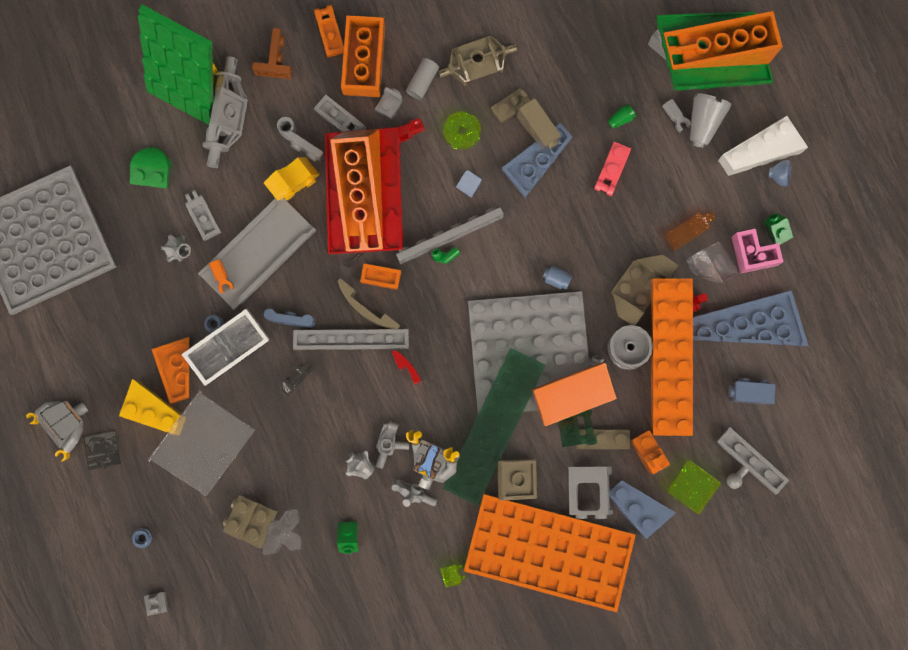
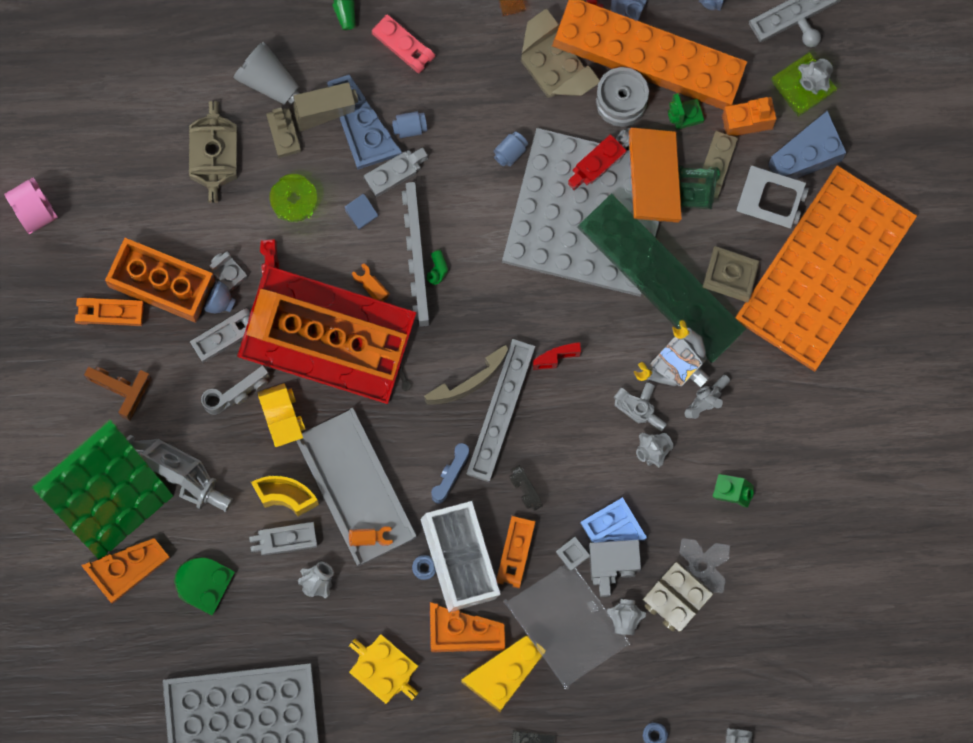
camera: 75 degrees left, 5 degrees down
orange plate [360,264,401,290] -> none
light grey pin [406,58,439,100] -> none
clear neon green tile [440,564,466,587] -> none
none -> orange wing [81,538,170,604]
none -> sand blue brick [204,281,235,314]
none -> light grey cone [233,42,300,105]
none -> yellow brick [251,476,319,517]
none -> yellow plate [349,634,419,704]
none -> orange bar [352,263,390,302]
none -> light grey hinge [364,148,428,197]
none -> sand blue brick [392,111,427,138]
none -> orange plate [496,516,535,588]
none -> light grey tile [556,537,590,572]
none -> red hinge [568,134,627,191]
none -> light blue wing [581,498,647,543]
none -> light grey hinge [589,540,641,597]
none -> light grey rock [607,599,646,635]
none -> green bracket [668,93,704,130]
none -> light grey rock [798,59,833,94]

